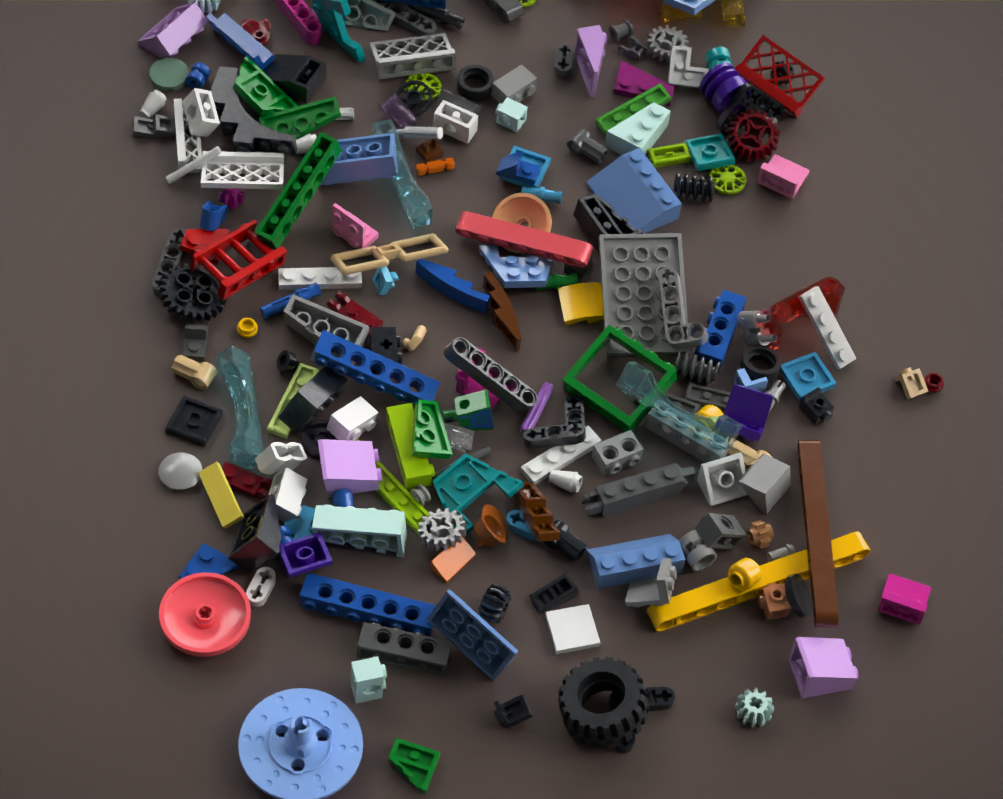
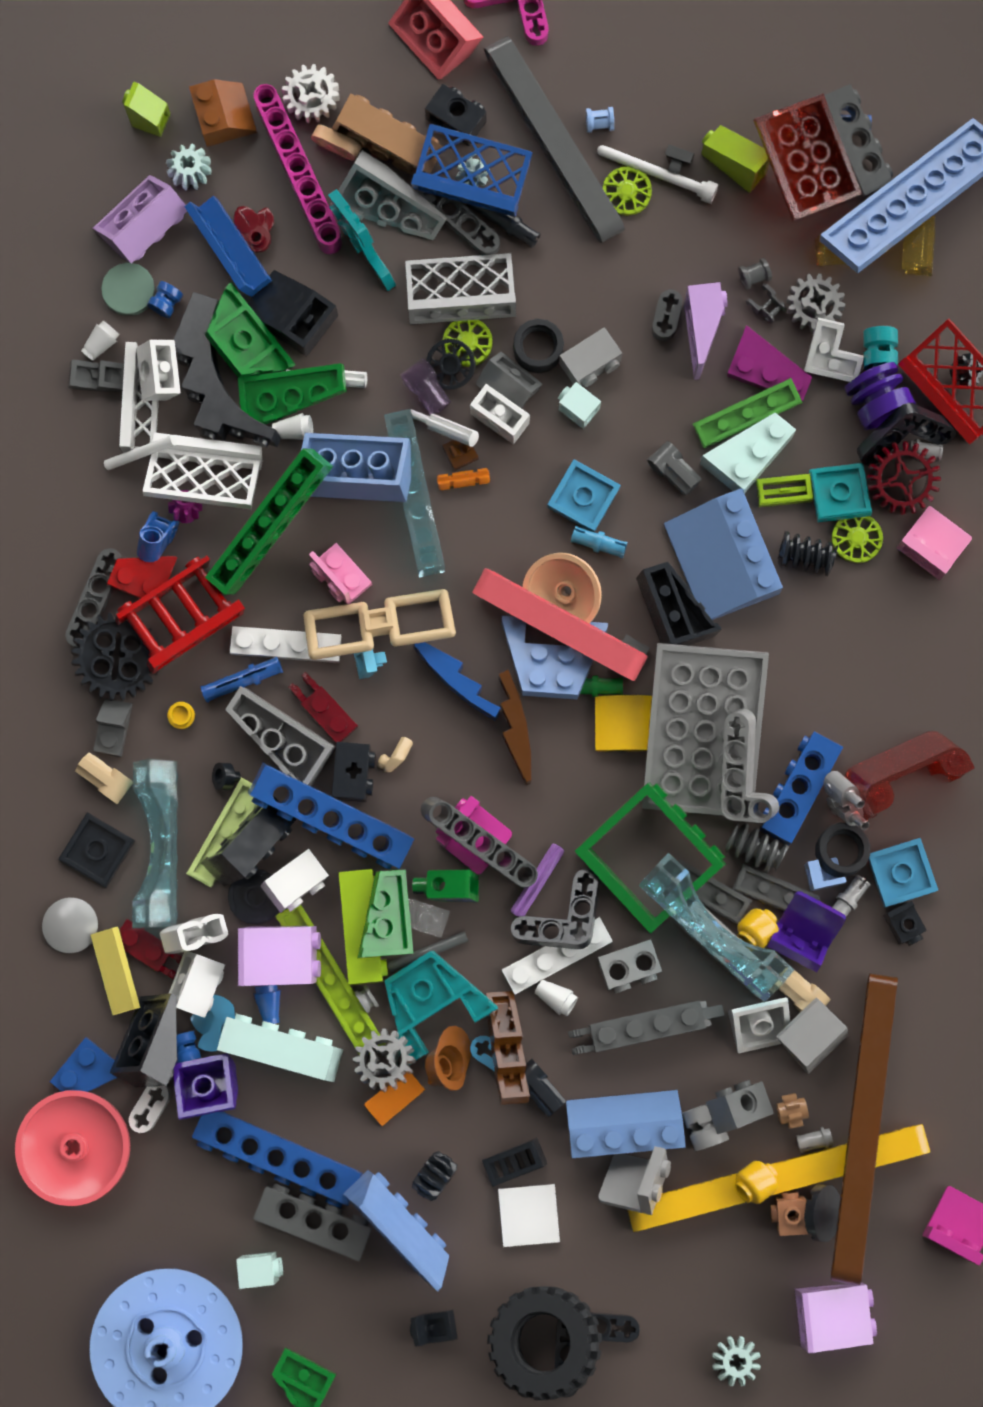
camera: 15 degrees right, 25 degrees up
blue slope [496,151,541,185] -> none
white plate [799,286,857,369] -> none

